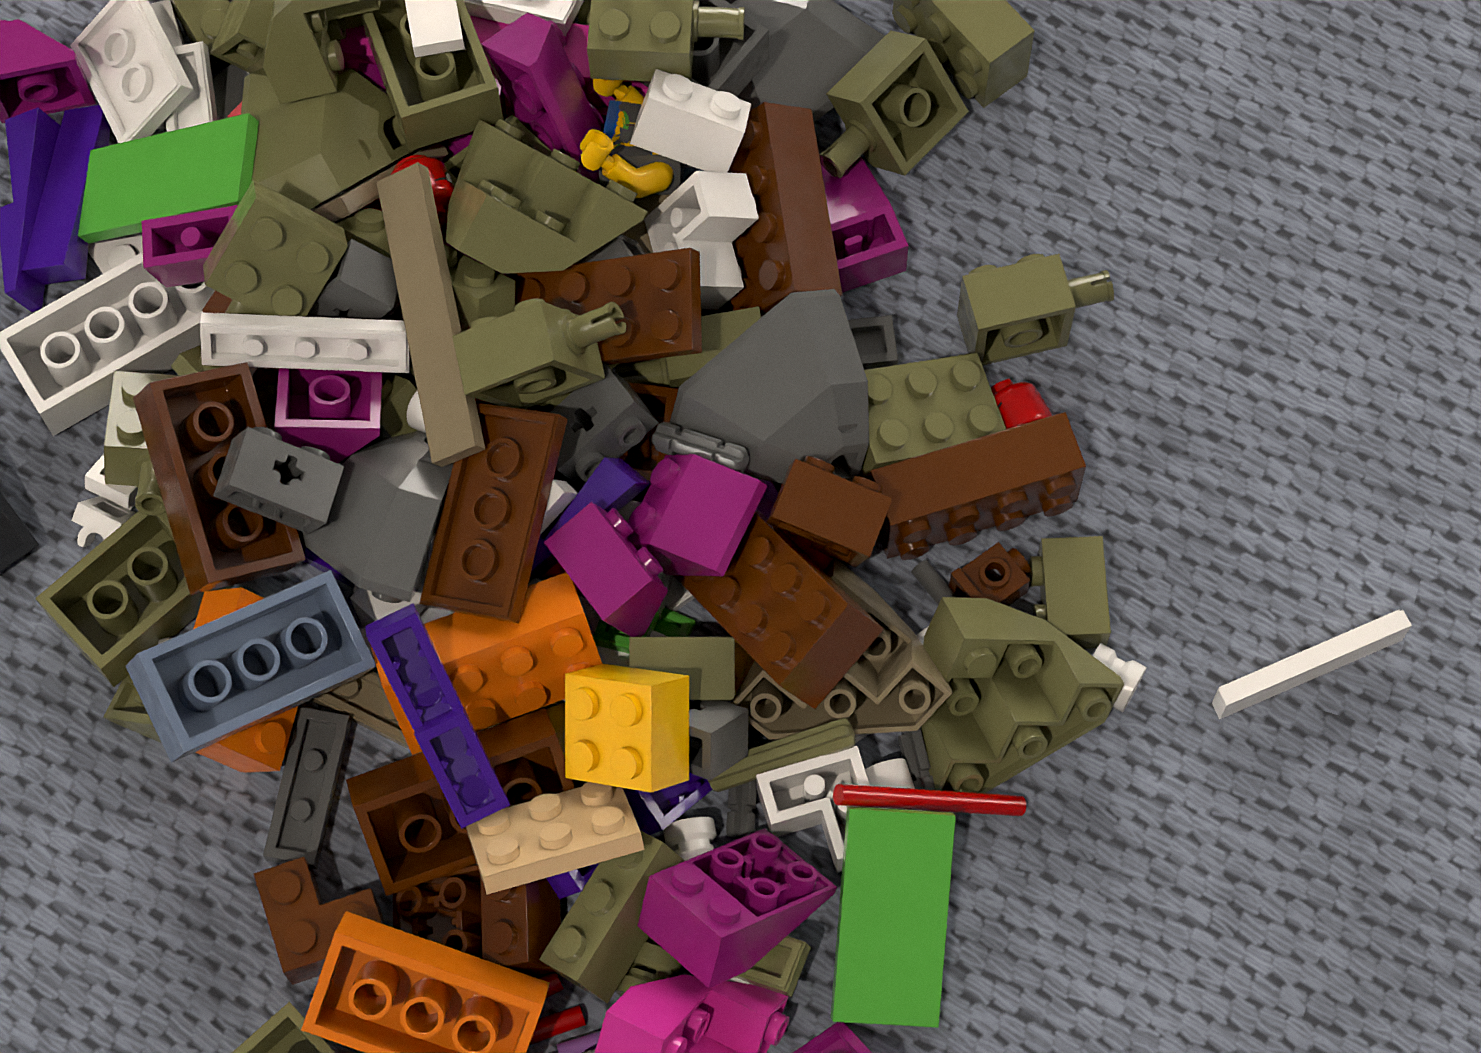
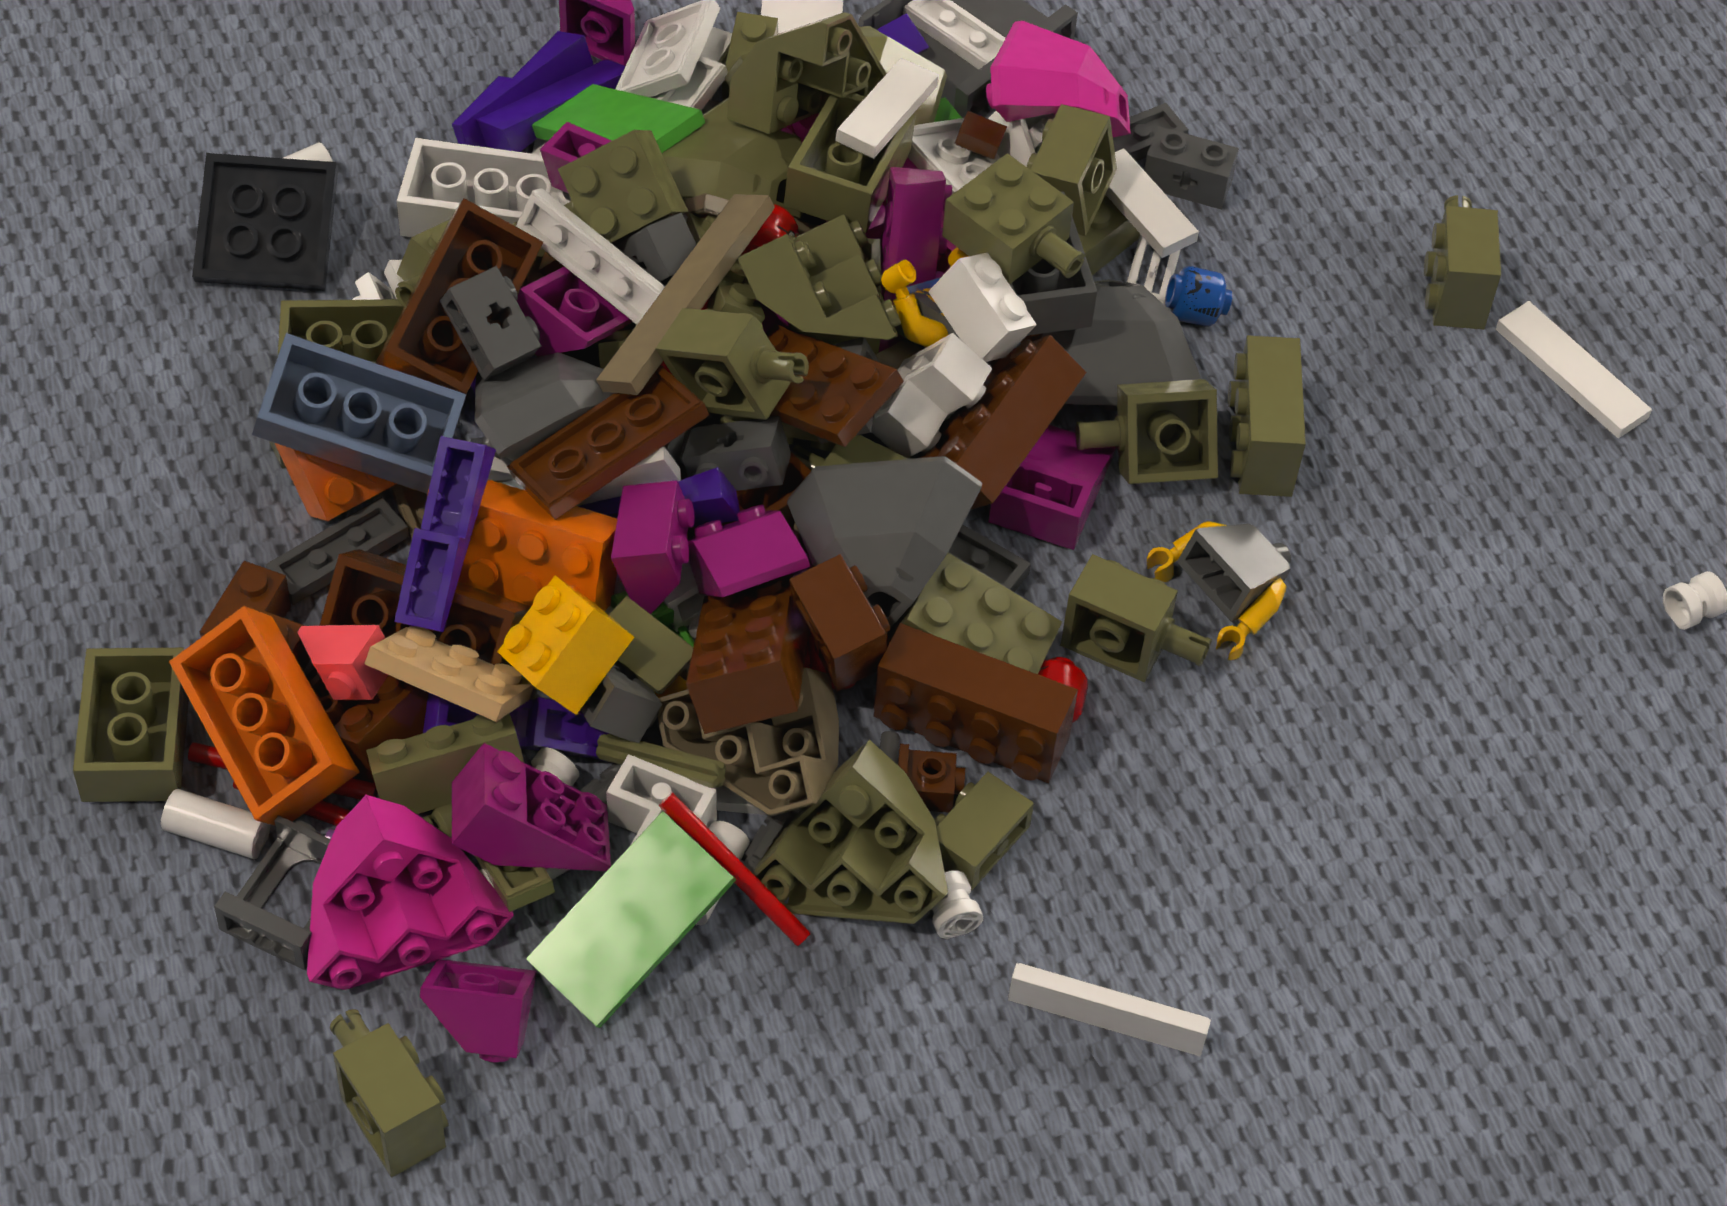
camera: 35 degrees right, 15 degrees down
dark grey axle [652,422,750,473] -> none
none -> coral slope [297,625,388,700]
none -> dark grey torso [1147,521,1291,660]

